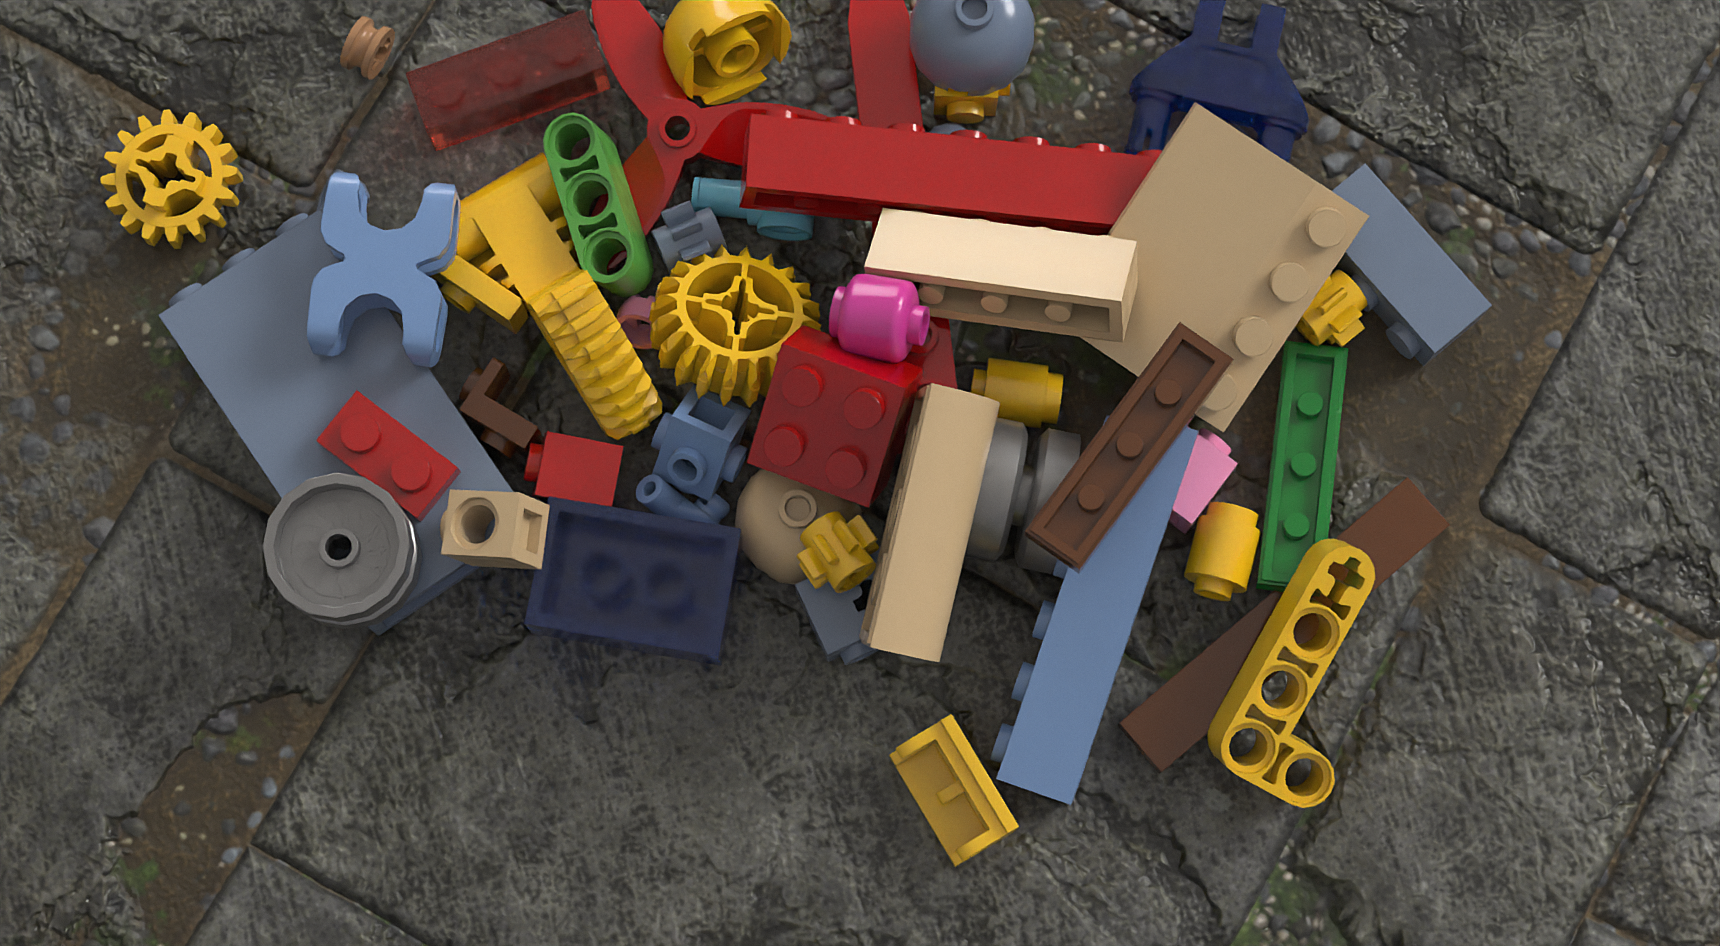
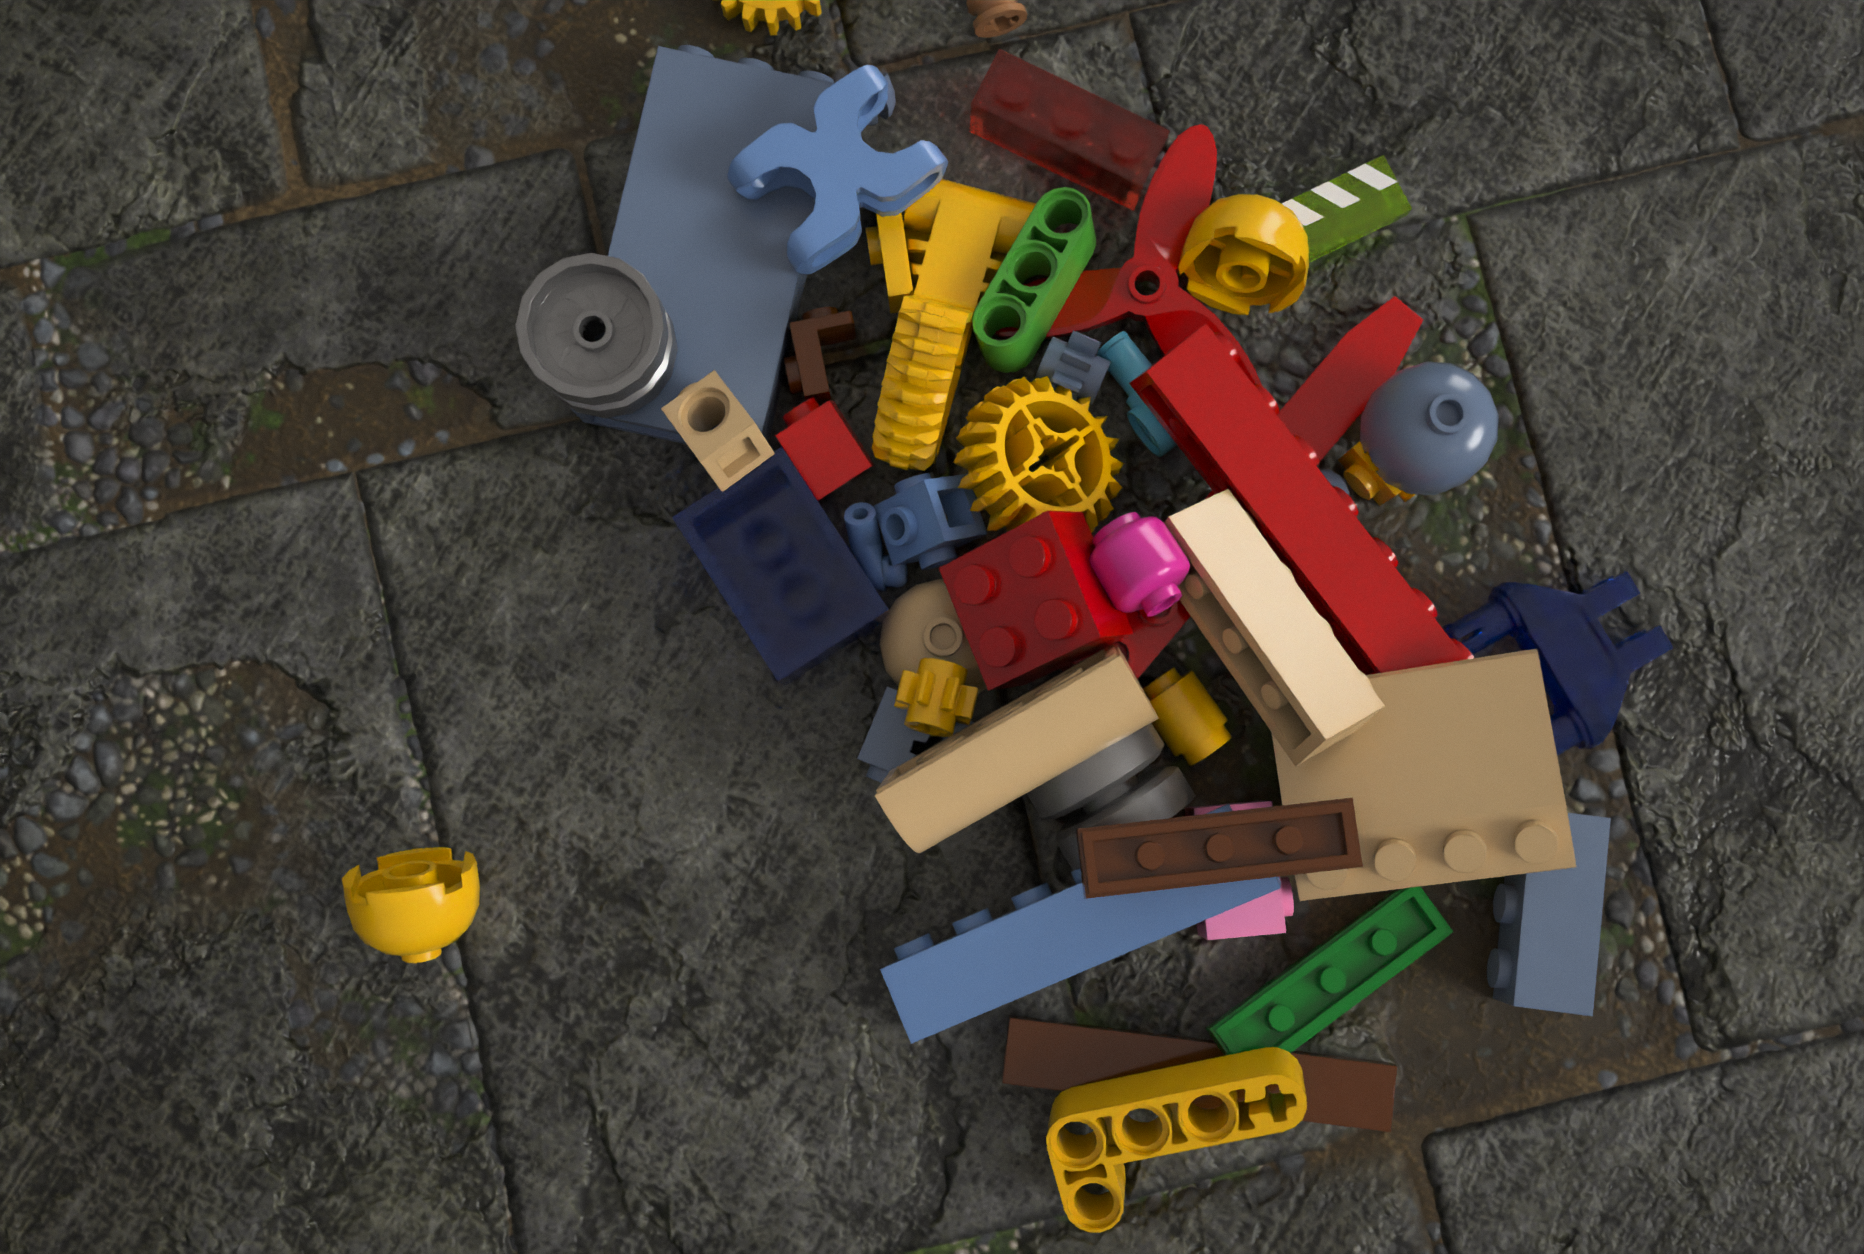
camera: 50 degrees right, 5 degrees up
red plate [316,390,461,522] -> none
bright pink hinge [616,294,655,349] -> none
yellow hinge [889,714,1019,867] -> none
yellow brick [1184,502,1261,601] -> none
yellow gear [1295,270,1368,347] -> none

